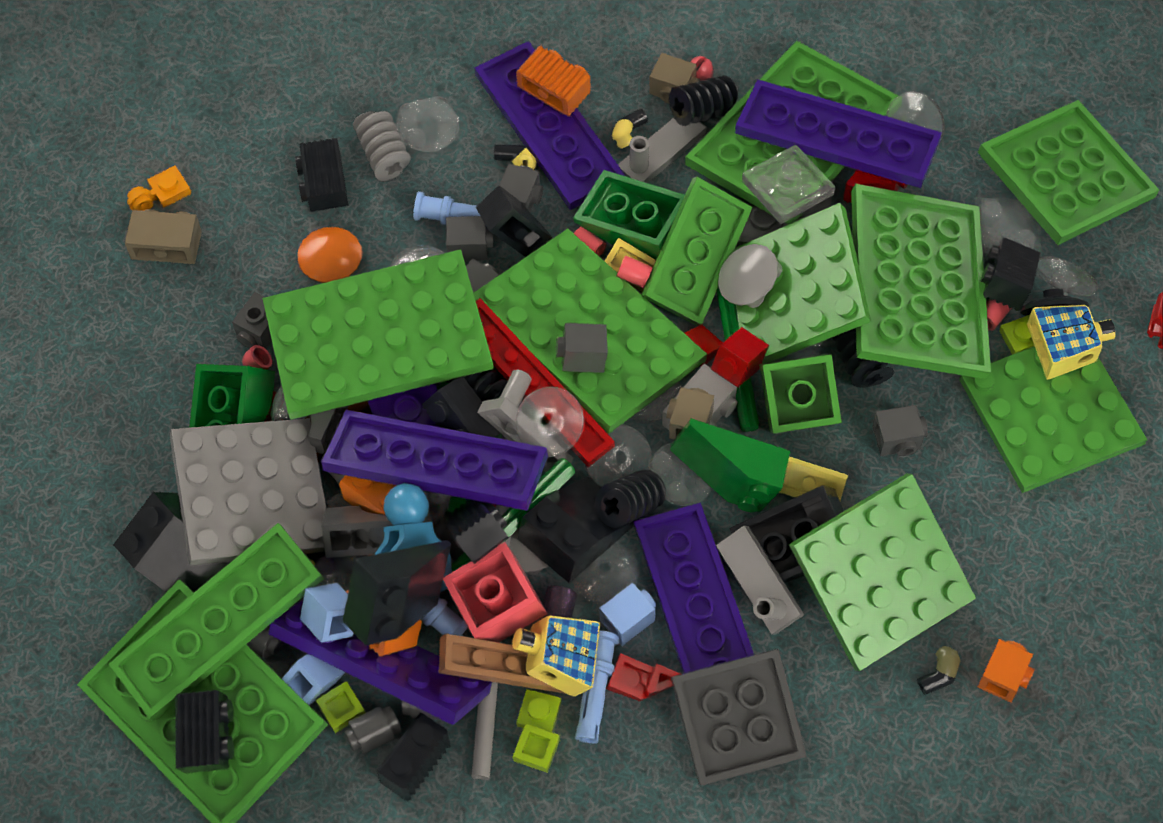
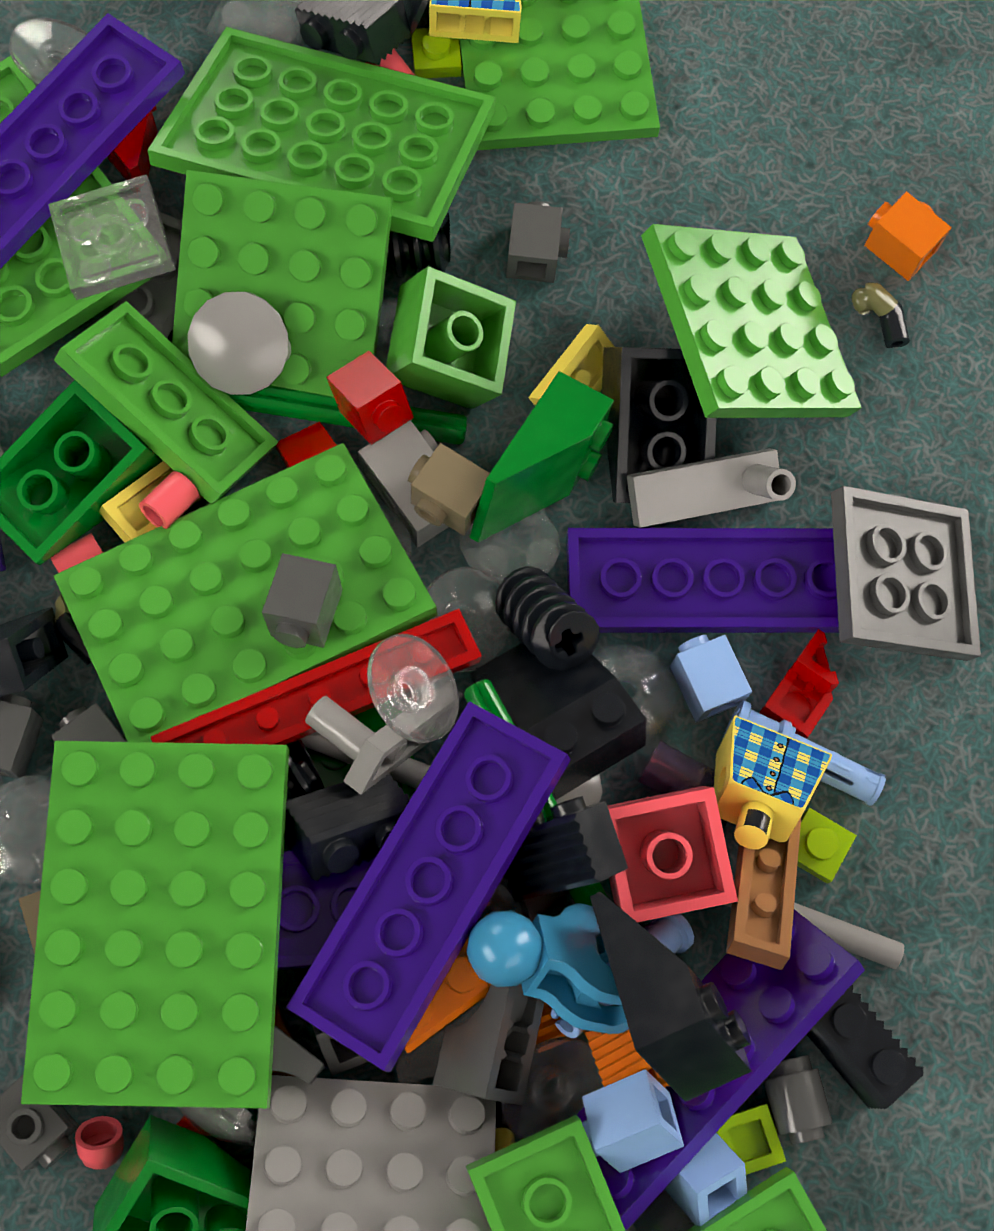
camera: 85 degrees left, 10 degrees up
lime plate [512,723,560,773] -> none

